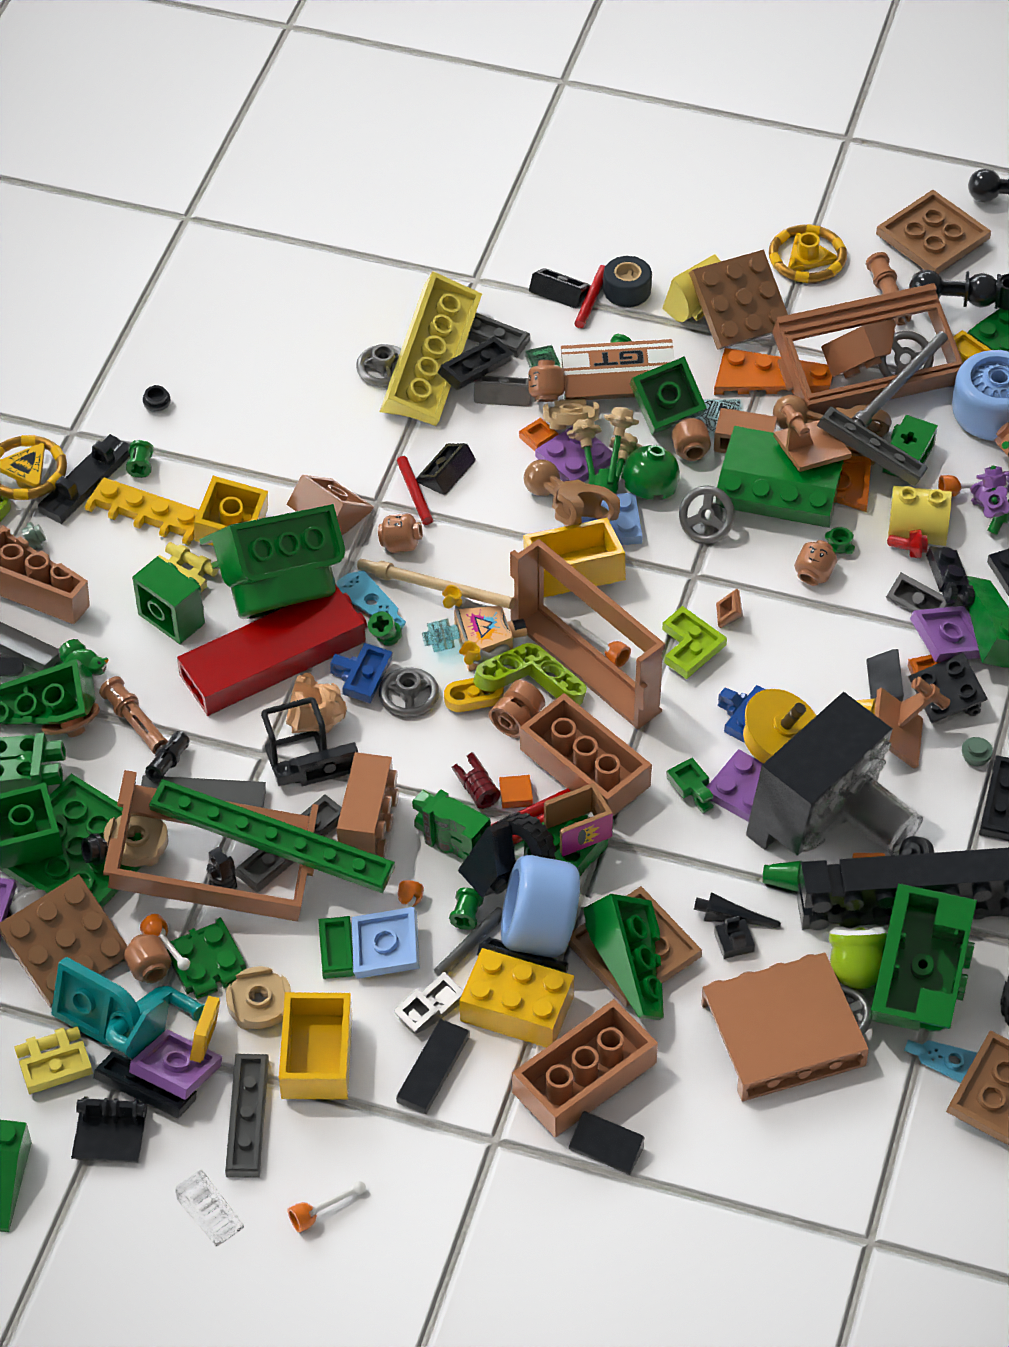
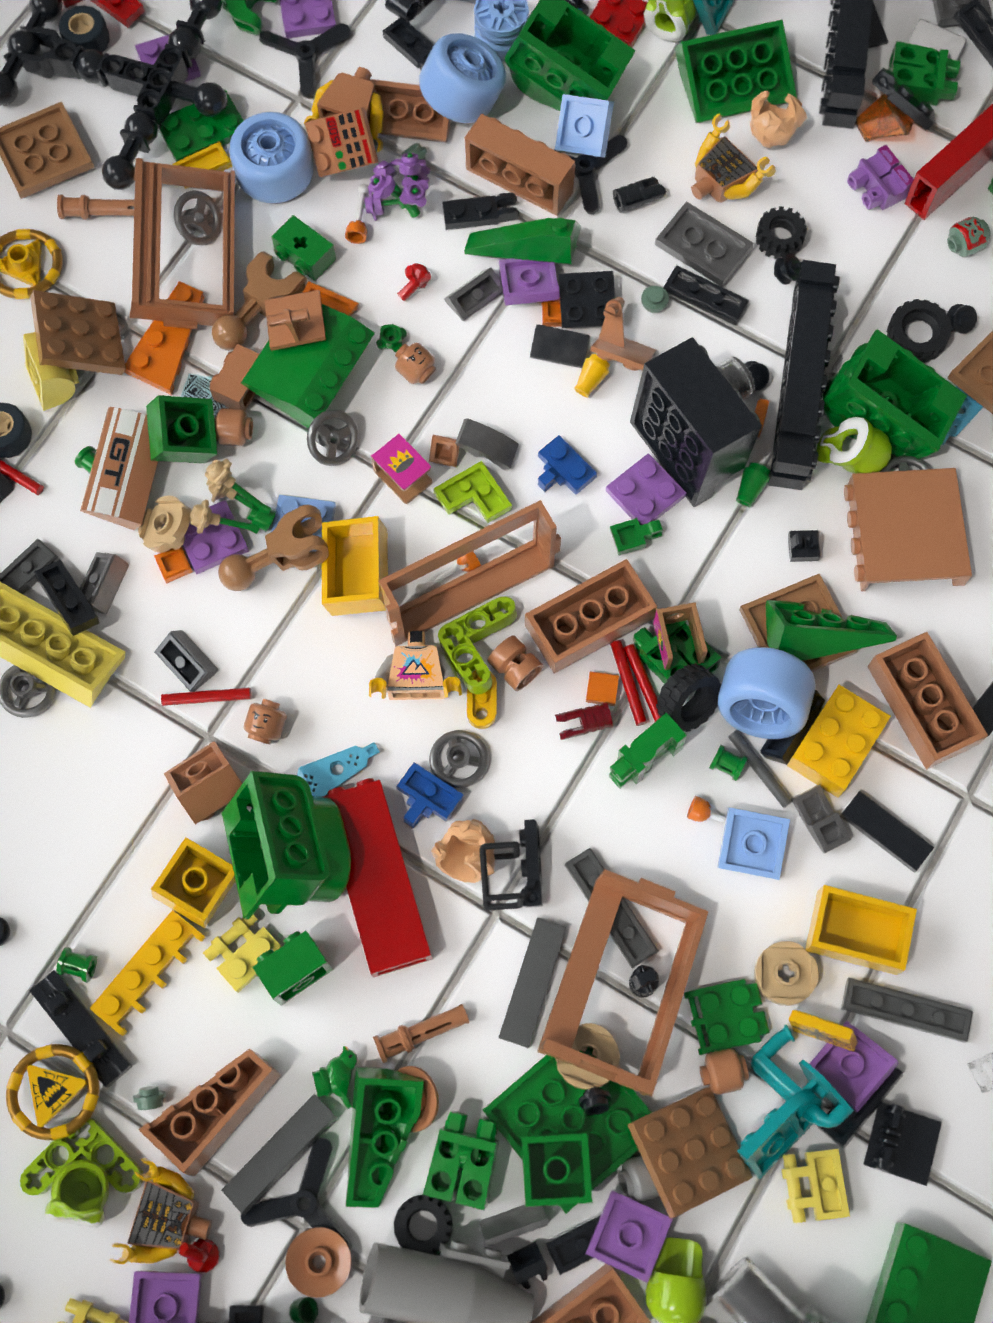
camera: 75 degrees left, 20 degrees up
hinge [140,914,190,970] -> none
black pin [145,731,190,782] -> none
green tile [149,779,395,894] -> none
green tile [318,916,355,979] -> none
nougat brick [337,752,399,858] -> none
tan bar [357,558,515,609] -> none
green bush [368,611,402,646] -> none
clear light blue gear [422,618,460,652] -> none
black slope [457,820,516,898] -> none
clear green tile [525,345,560,368] -> none
nougat head [528,360,565,402] -> none
green cylinder [621,445,680,500] -> none
black piece [693,892,781,928] -> none
yellow piece [743,689,817,764] -> none
dark grey tile [817,406,928,487] -> none
nougat slope [821,319,896,379] -> none
flat silver bar [851,332,948,428] -> none
light yellow brick [888,485,952,546] -> none
black hinge [926,546,975,607] -> none
none -> piece [371,434,433,504]
none -> flat silver slope [455,418,519,470]

